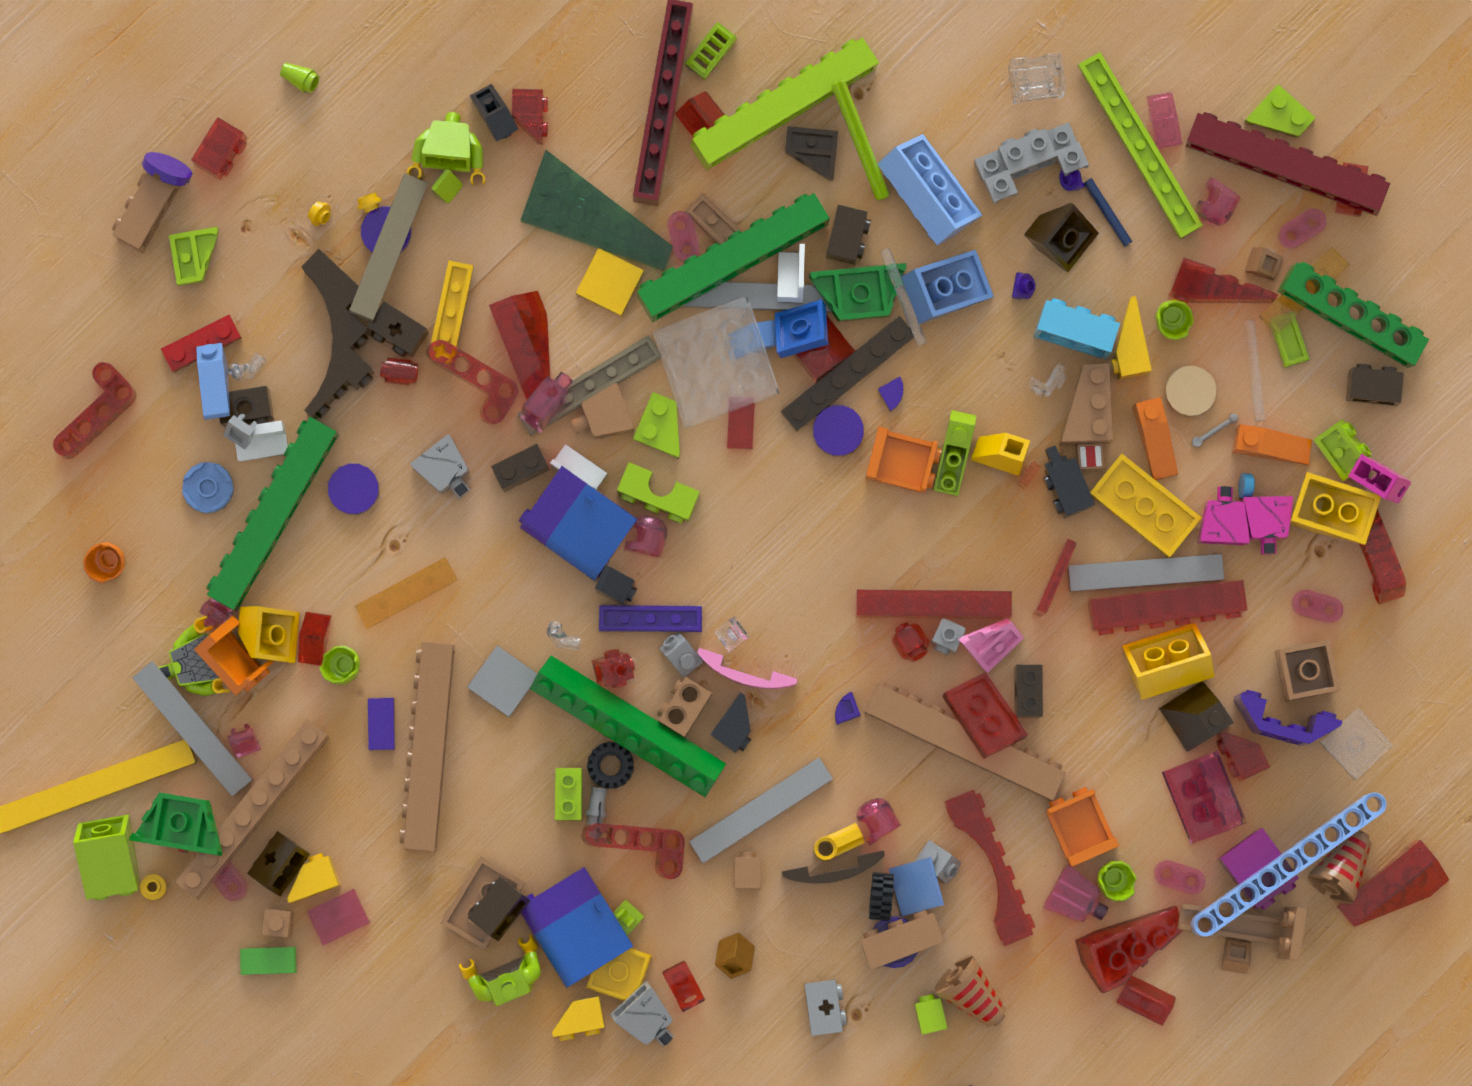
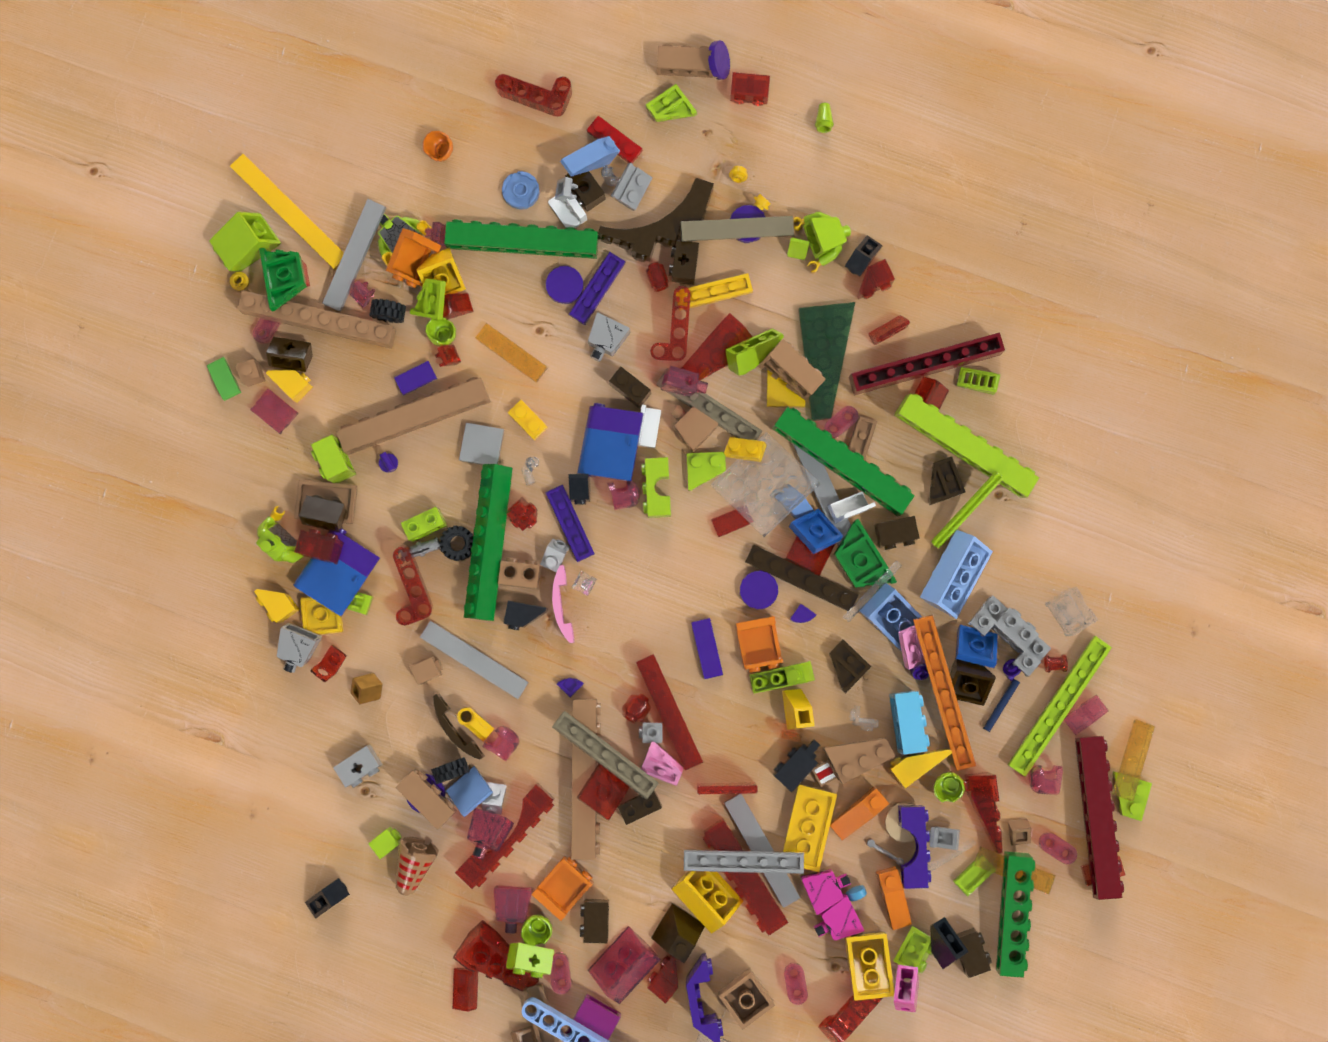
camera: 70 degrees right, 0 degrees up
none -> clear red brick [294,528,344,564]
none -> lime brick [311,435,357,484]
none -> black tyre [369,299,406,323]
none -> dark purple plate [379,452,398,473]
none -> lime wing [410,278,446,320]
none -> clear red tile [435,345,461,367]
none -> clear pink torso [467,808,514,859]
none -> lime brick [506,943,554,978]
none -> yellow plate [507,400,548,441]
none -> dark tan tile [552,711,659,800]
none -> dark purple tile [569,251,626,325]
none -> dark brown brick [580,899,609,944]
none -> light grey plate [611,163,653,211]
none -> light grey tile [684,850,804,874]
none -> dark purple tile [691,618,723,679]
none -> yellow plate [724,437,767,462]
none -> lime slope [725,328,784,376]
none -> medium nougat wedge [757,339,825,400]
none -> dark brown wing [829,639,872,694]
none -> clear red slope [868,315,910,345]
none -> bright pink wing [898,625,925,670]
none -> dark purple arch [898,805,931,889]
none -> orange plate [913,614,976,771]
none -> light grey bracket [929,826,960,850]
none -> black slope [930,917,969,969]
none -> blue plate [956,625,998,668]
none -> clear red bush [1044,654,1068,673]
none -> clear yellow tile [1112,719,1155,801]

